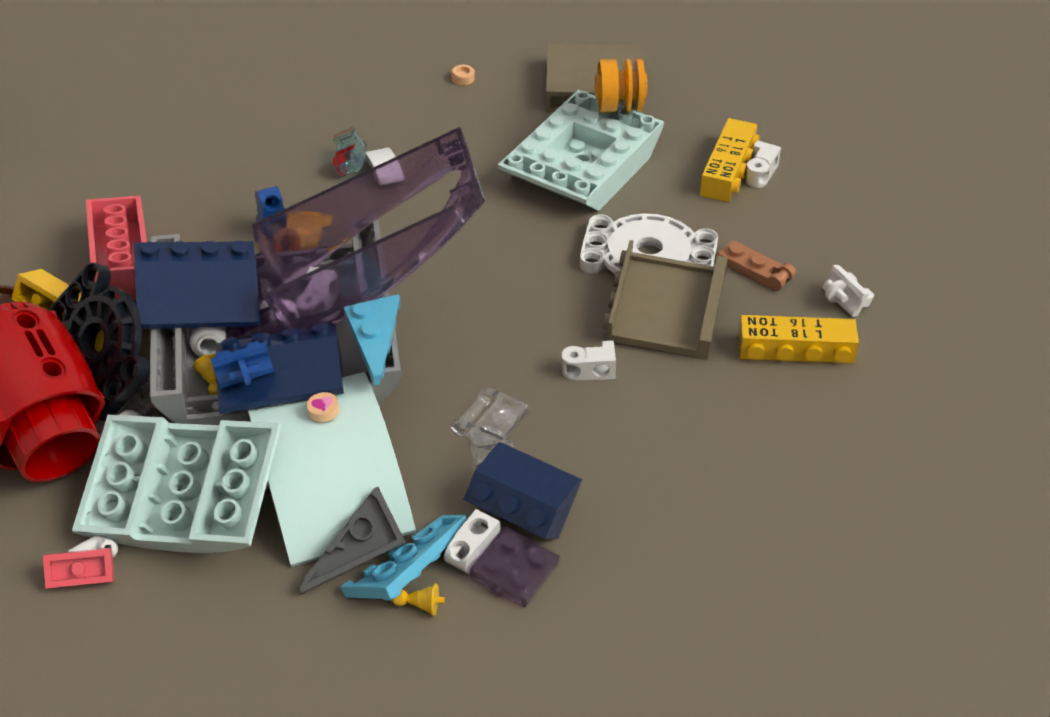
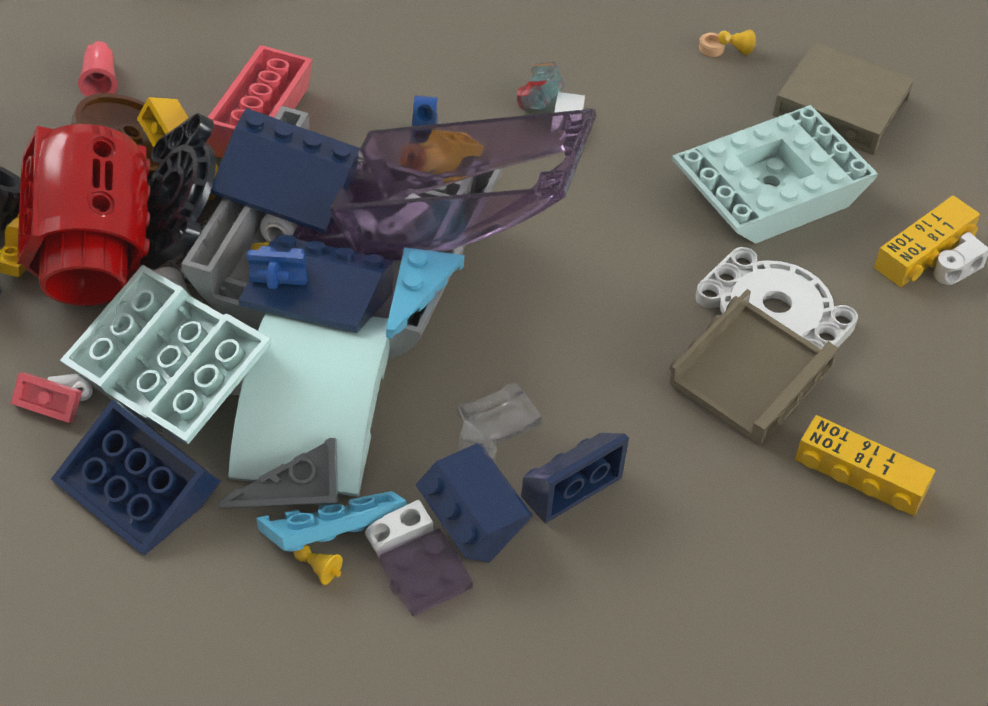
camera: 25 degrees right, 5 degrees up
light nougat tile [307,392,339,422] -> none
white leg [561,341,616,380] -> none
light orange wheel [595,58,648,113] -> none
nougat plate [718,240,796,291] -> none
white hips [822,265,874,317] -> none
none -> dark blue slope [51,399,221,555]
none -> dark blue slope [521,433,629,524]
none -> yellow piece [717,29,756,55]

